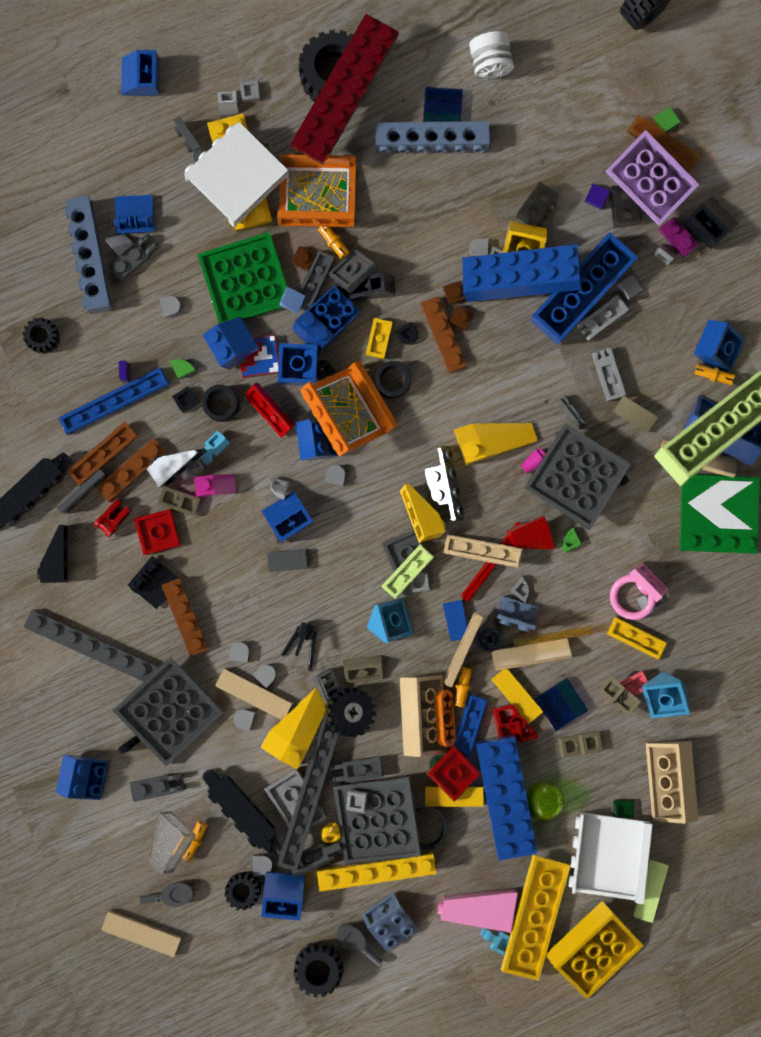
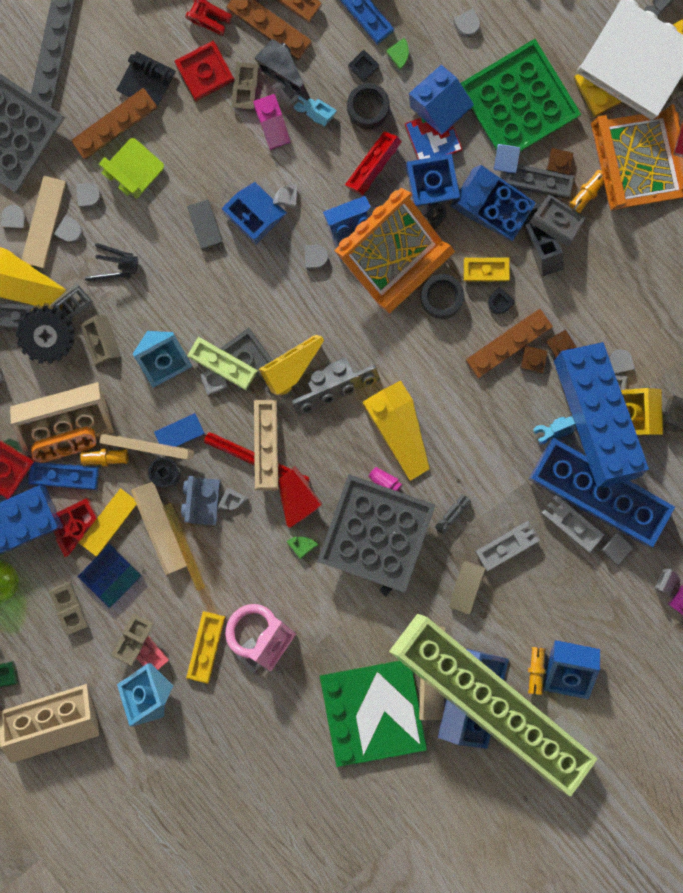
camera: 75 degrees right, 0 degrees up
none -> lime bracket [99,138,164,200]
none -> medium azure plate [533,416,575,445]

